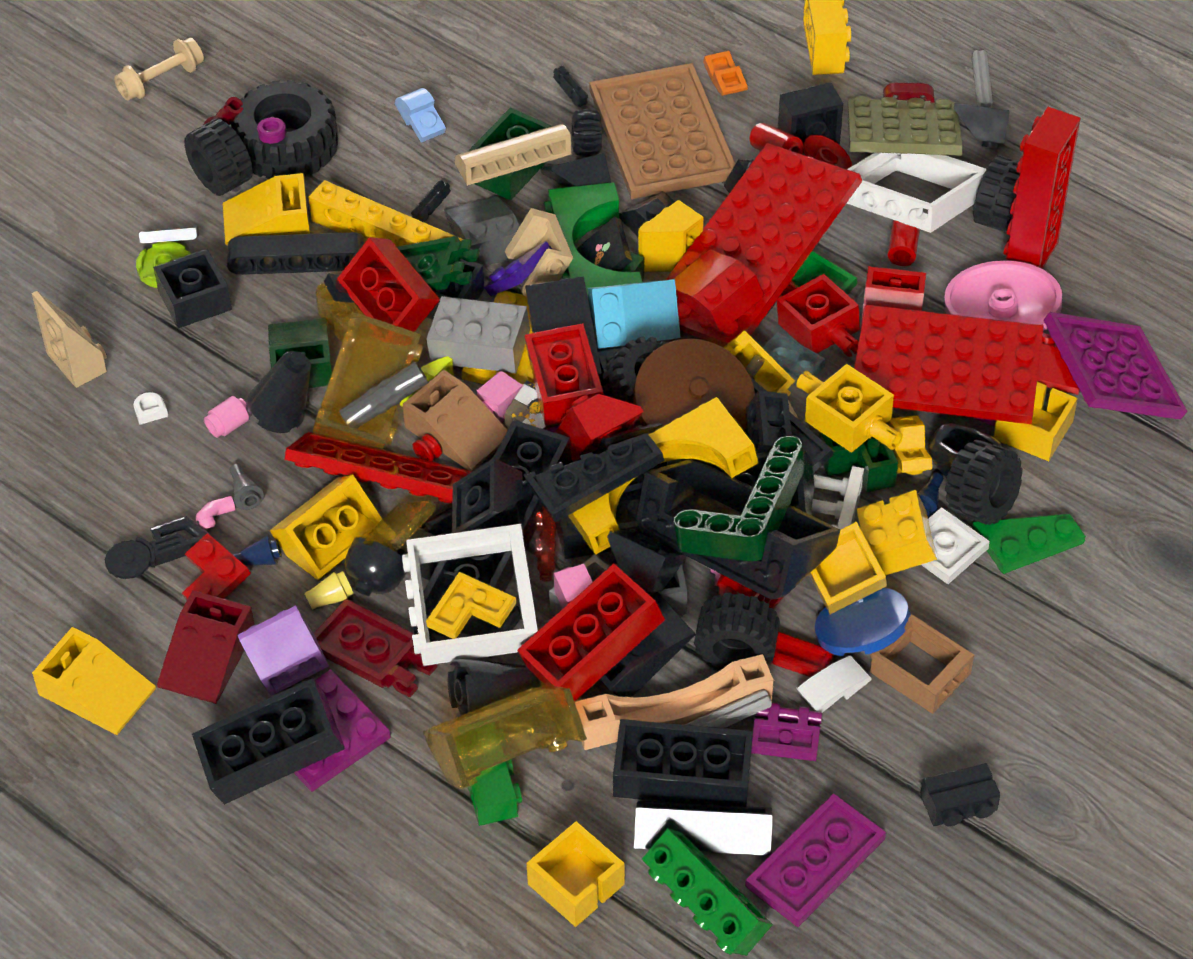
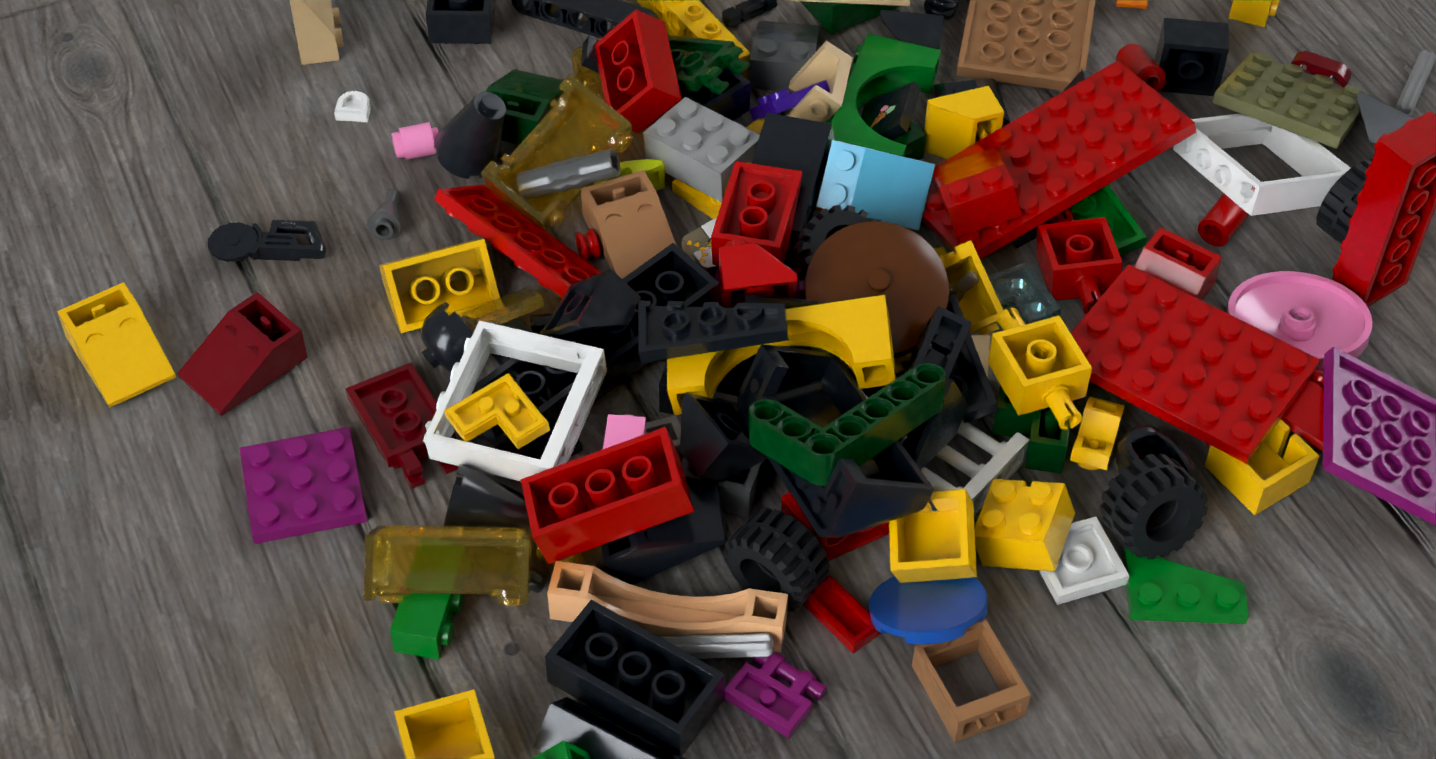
camera: 25 degrees right, 0 degrees up
red plate [182,533,251,600] -> none
black brick [192,678,345,805] -> none
bright pink arm [196,496,235,530] -> none
dark blue cone [233,535,282,565] -> none
slope [237,605,329,696] -> none
light yellow cone [304,571,354,610] -> none
bright pink brick [476,371,523,423] -> none
clear red plate [535,506,556,582] -> none
white slope [796,655,872,713] -> none
red dish [803,135,852,169] -> none
dark blue cone [917,473,944,518] -> none

